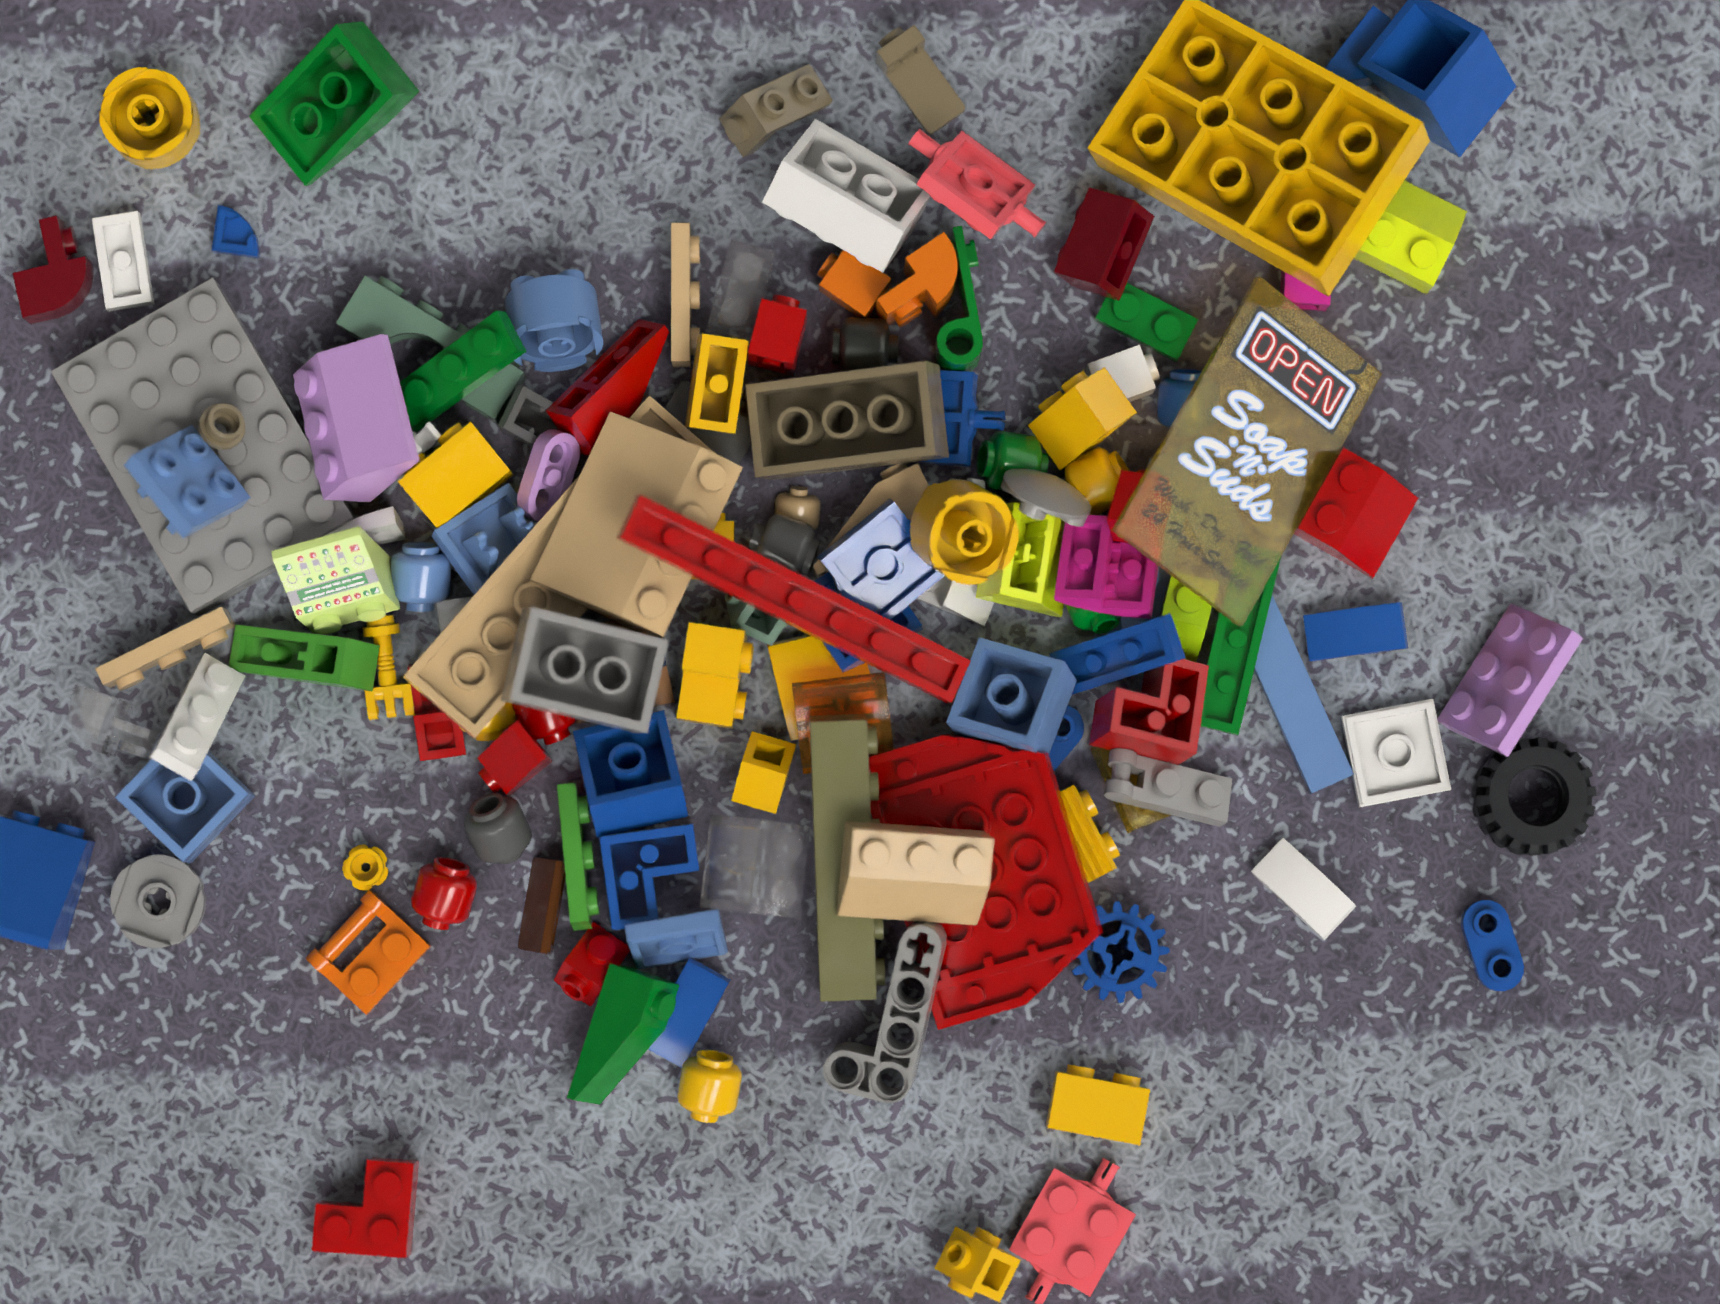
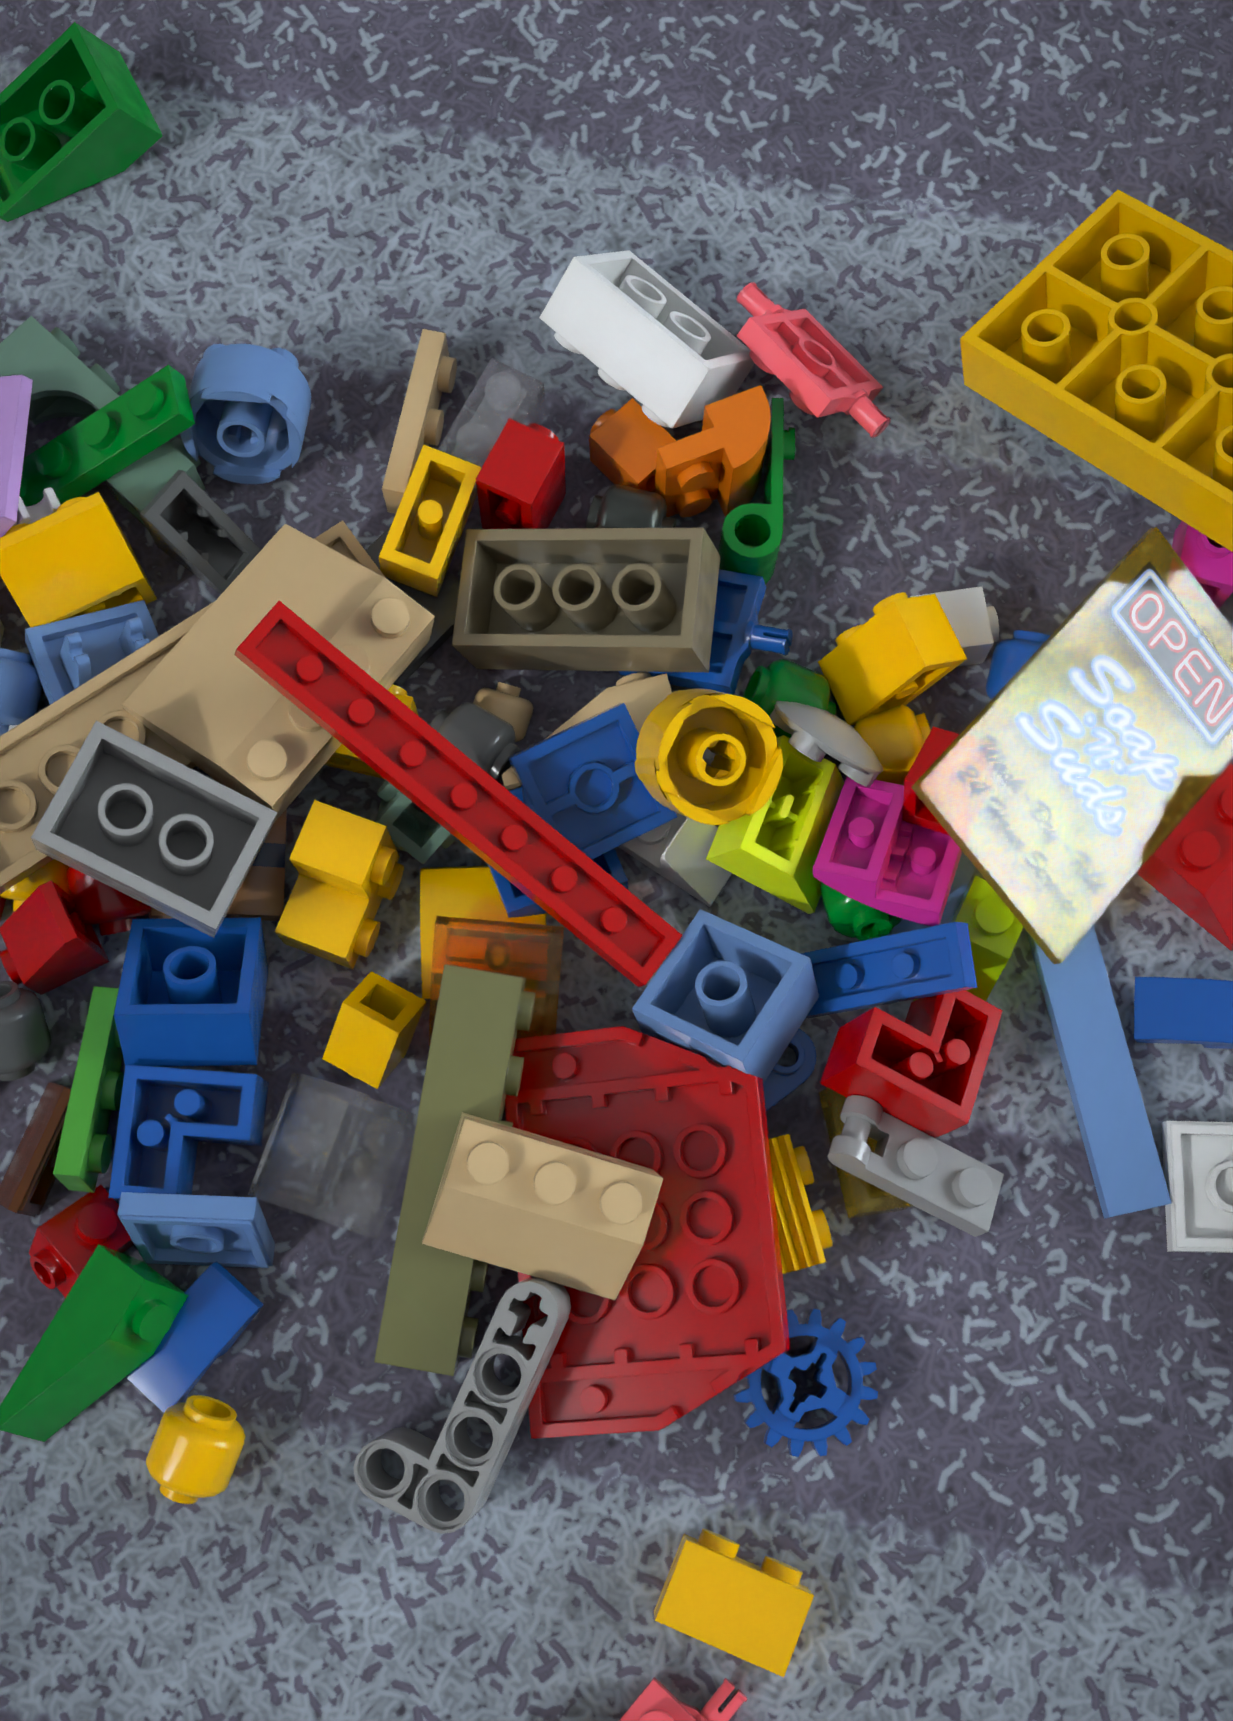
camera: 15 degrees right, 10 degrees down
lavender plate [517,429,580,522] -> none
red slope [545,319,669,456] -> none
dark tan bracket [719,65,832,158] -> none
dark tan bracket [876,25,965,135] -> none
dark red brick [1054,187,1155,301] -> none
green plate [1094,283,1198,362] -> none
green plate [1200,543,1282,736] -> none
white slope [1251,838,1356,940] -> none

